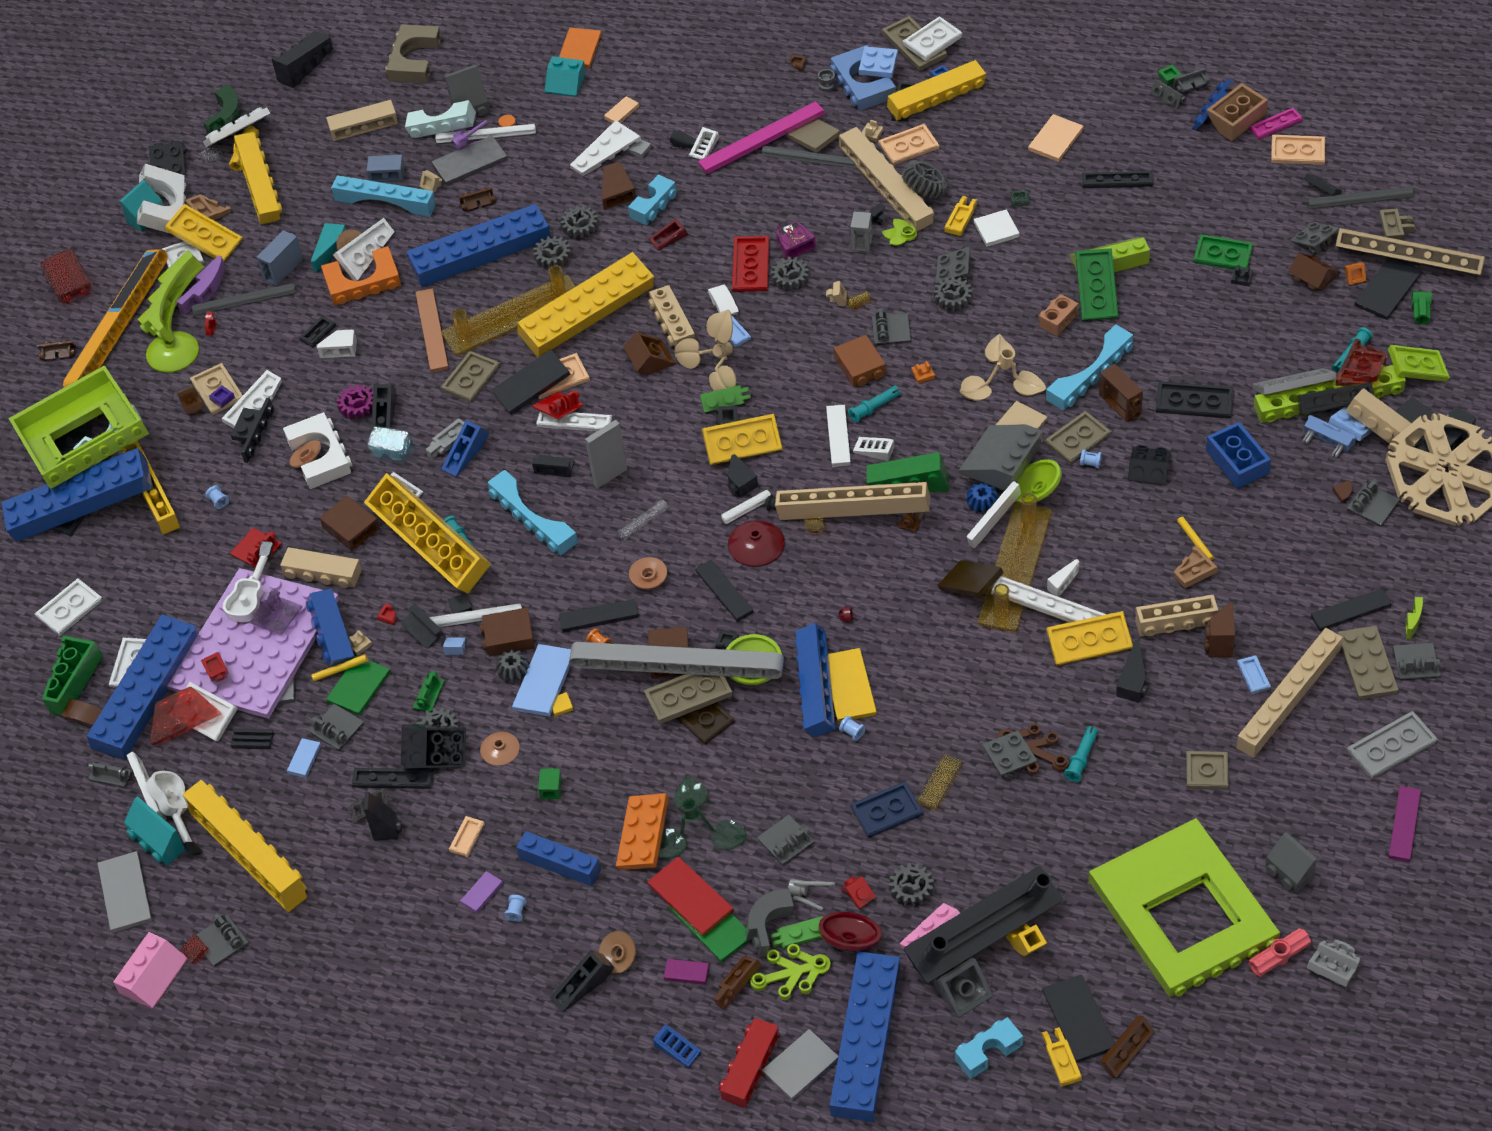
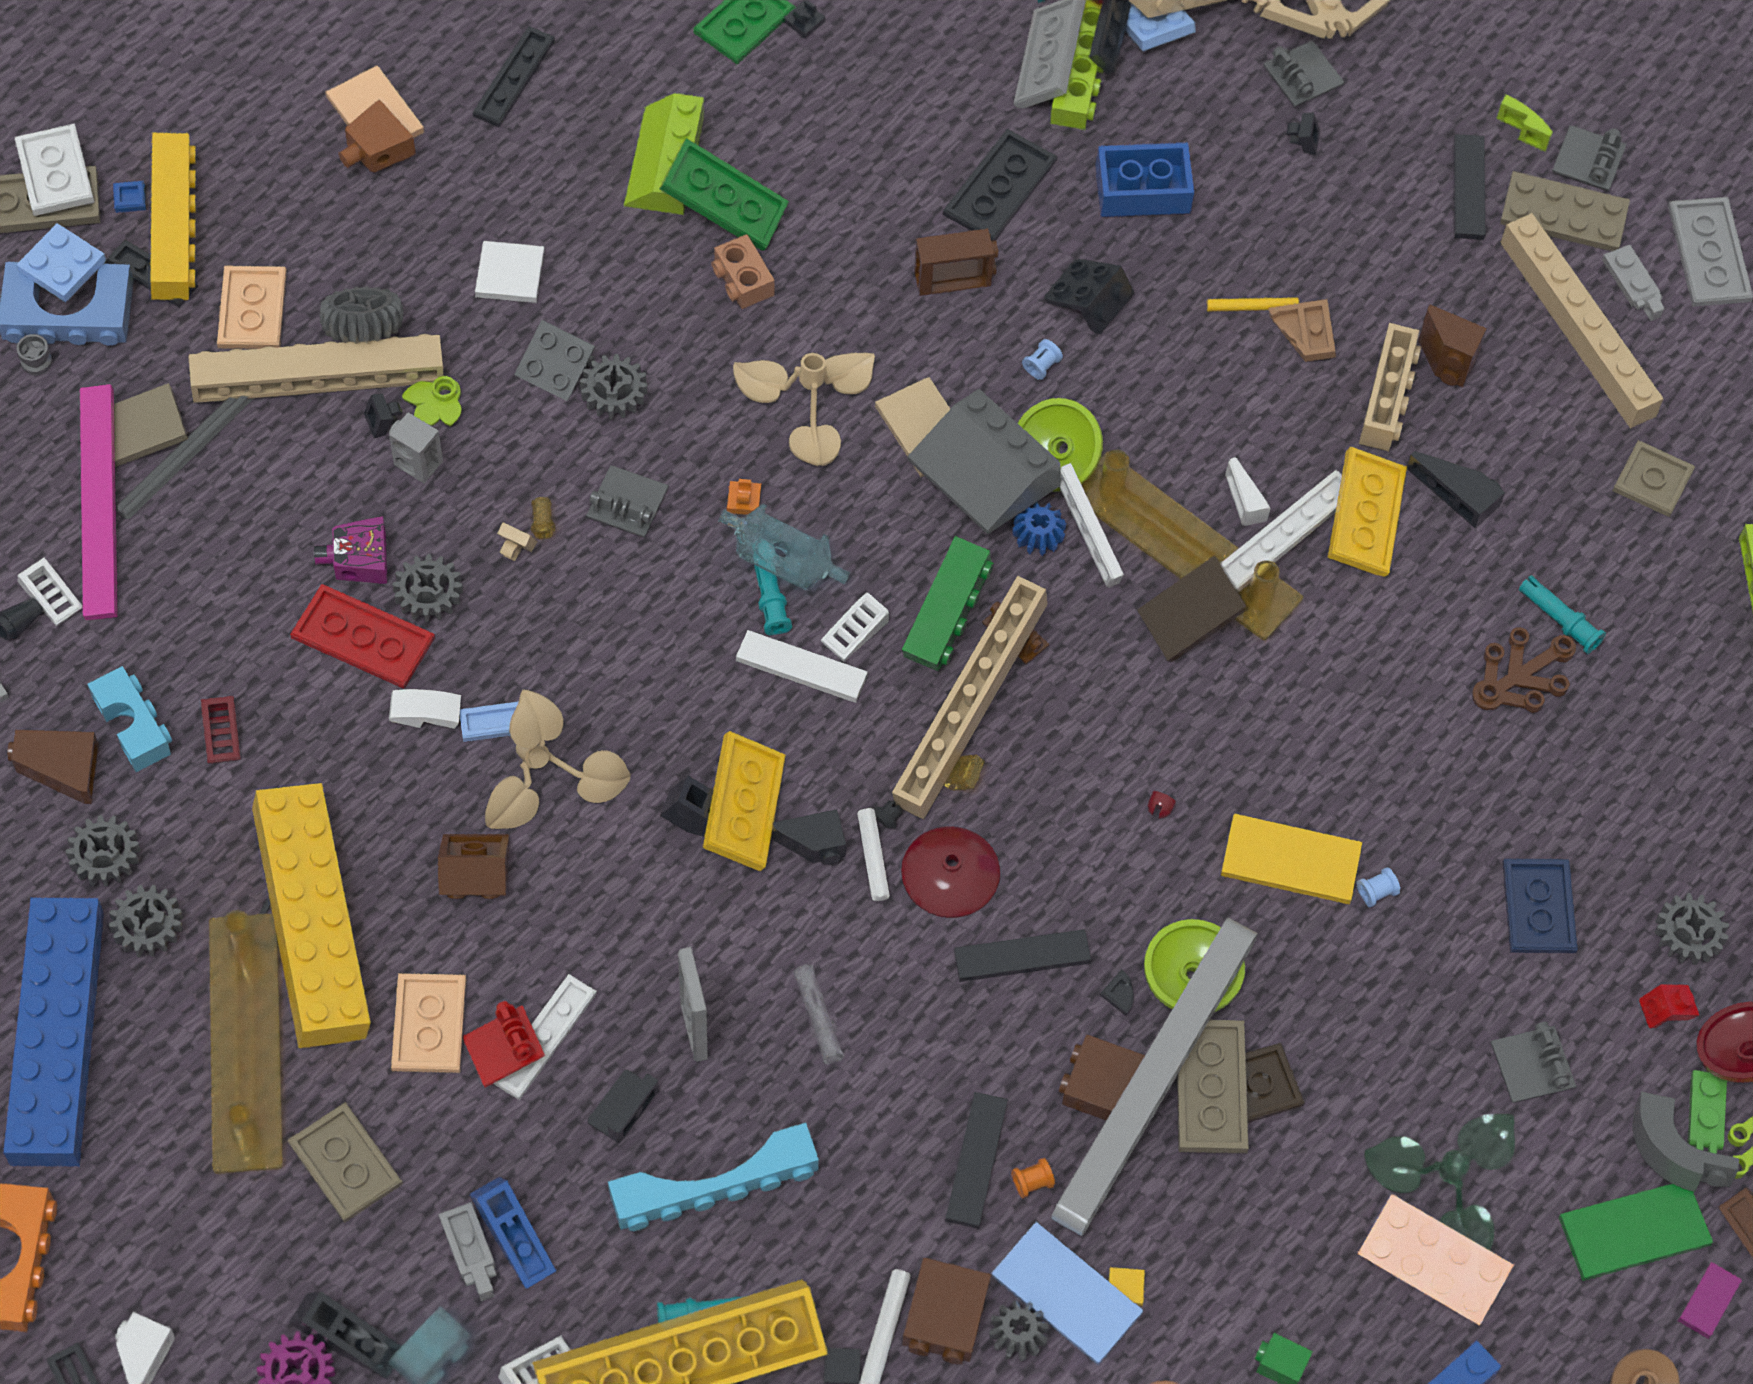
camera: 75 degrees left, 10 degrees up
nougat tile [416,288,449,373] -> none
black tile [492,350,571,415] -> none
nougat dish [629,557,667,589] -> none
red tile [647,857,734,937] -> none
tan brick [648,285,695,348] -> none
bright green hinge [700,385,751,412] -> none
light grey plant [788,879,835,911] -> none
blue brick [795,623,835,737] -> none
dark orange brick [833,335,886,388] -> none
tan tile [862,120,883,142] -> none
clear yellow tile [917,754,962,811] -> none
yellow hinge [944,196,977,236] -> none
dark grey hinge [982,730,1037,780] -> none
clear green tile [1010,190,1029,207] -> none
dark tan tile [1045,411,1111,465] -> none
medium azure arch [1046,325,1134,411] -> none
light blue tile [1237,655,1271,694] -> none
medium blue piece [1302,415,1356,458] -> none
reddish brown tile [1332,480,1352,503] -> none
none -> dark orange torso [338,99,416,172]
none -> clear light blue plate [718,503,850,590]
none -> black tile [1286,113,1320,155]
none -> light grey hinge [1602,245,1665,321]

